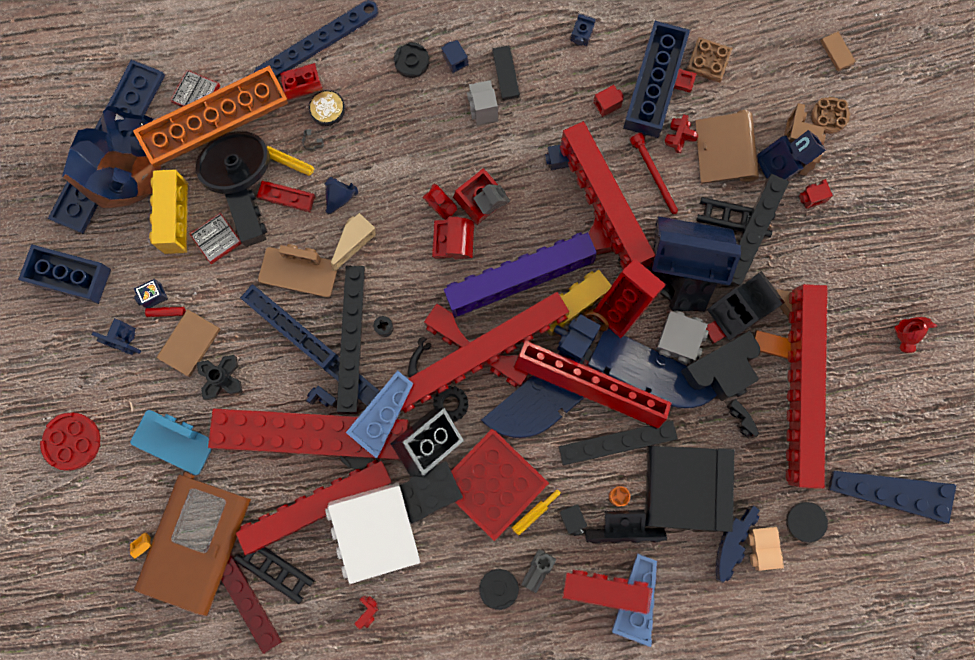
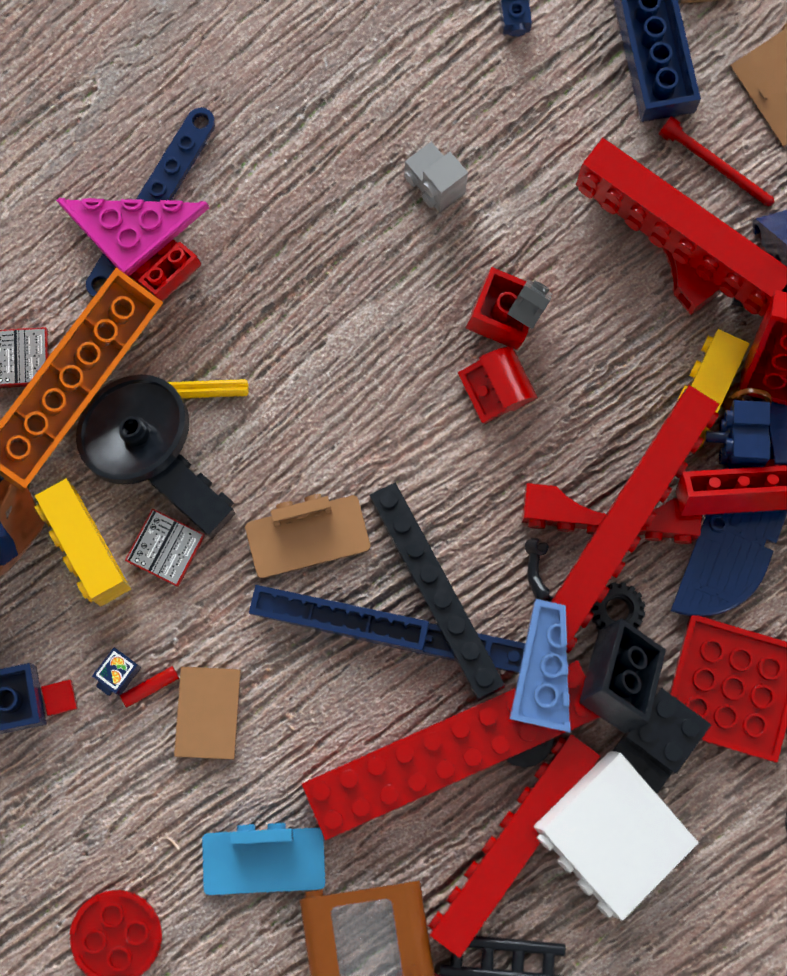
camera: 35 degrees left, 0 degrees up
dark blue bracket [91,318,141,355] -> none
black plant [197,355,243,400] -> none
red tile [256,180,315,213] -> none
dark grey piece [302,129,324,151] -> none
dark blue bracket [306,386,337,407] -> none
tile [308,90,346,126] -> none
dark blue hat [324,177,358,214] -> none
tan slope [331,213,376,271] -> none
red bracket [354,596,379,630] -> none
black bush [373,316,394,337] -> none
black tile [393,42,430,78] -> none
red hips [422,184,457,220] -> none
dark blue brick [441,39,468,73] -> none
dark purple brick [444,232,597,318] -> none
black tile [492,45,520,101] -> none
dark blue brick [544,144,569,171] -> none
red brick [593,85,624,117] -> none
red hips [665,114,698,153] -> none
red plate [674,69,697,93] -> none
none -> red tile [41,679,78,716]
none -> dark pink tile [56,198,210,276]

